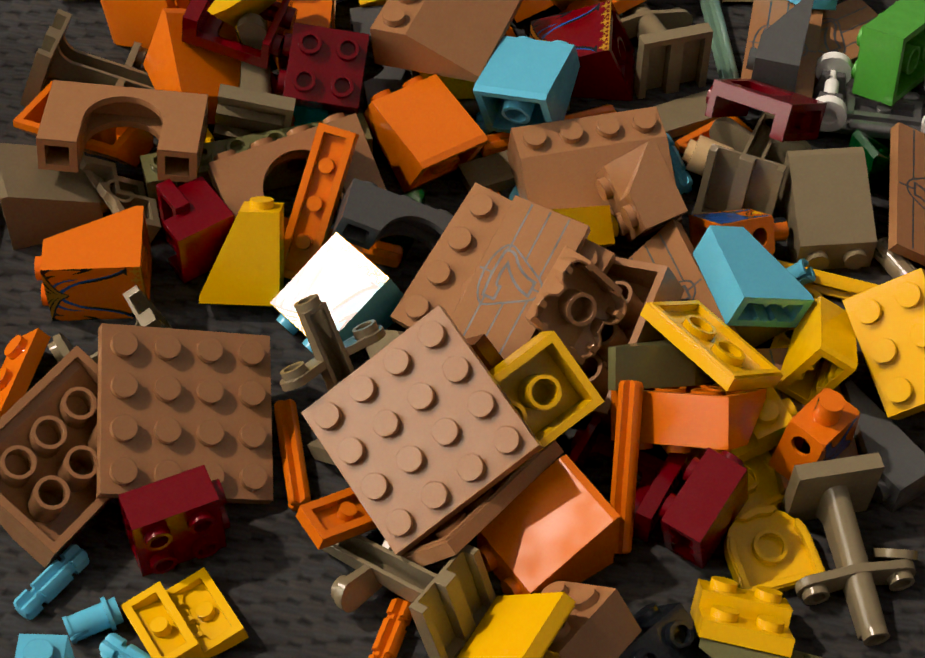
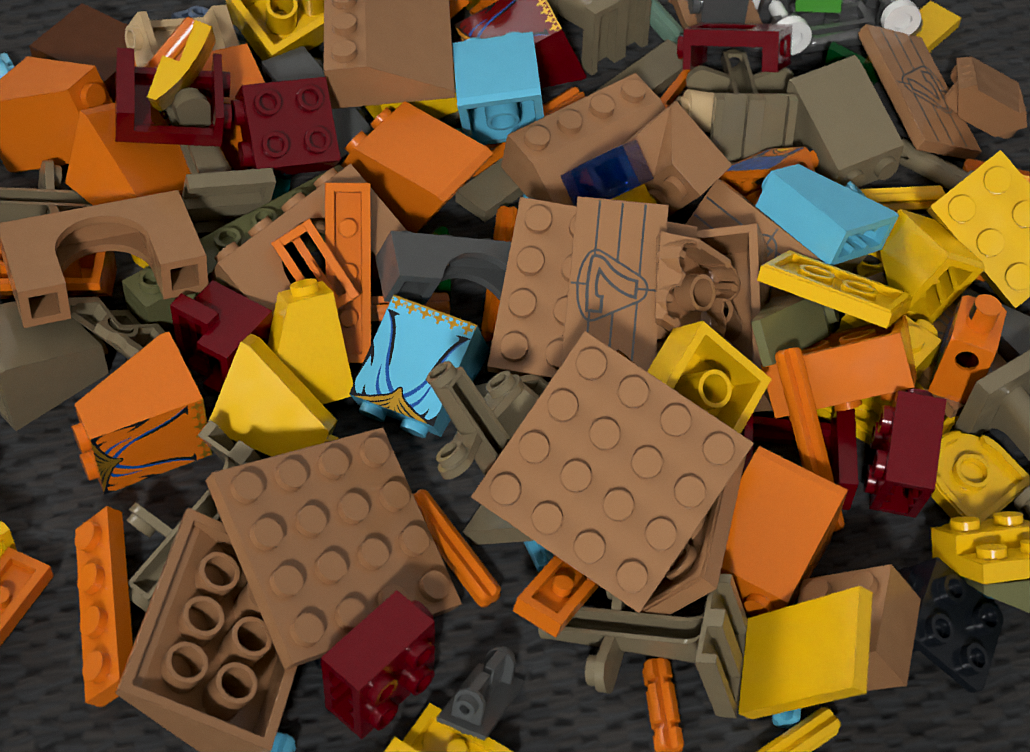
camera: 25 degrees left, 0 degrees up
none -> yellow slope [209,334,339,457]
none -> orange tile [271,219,360,310]
none -> dark grey hinge [436,646,525,741]
none -> clear blue slope [560,140,654,206]

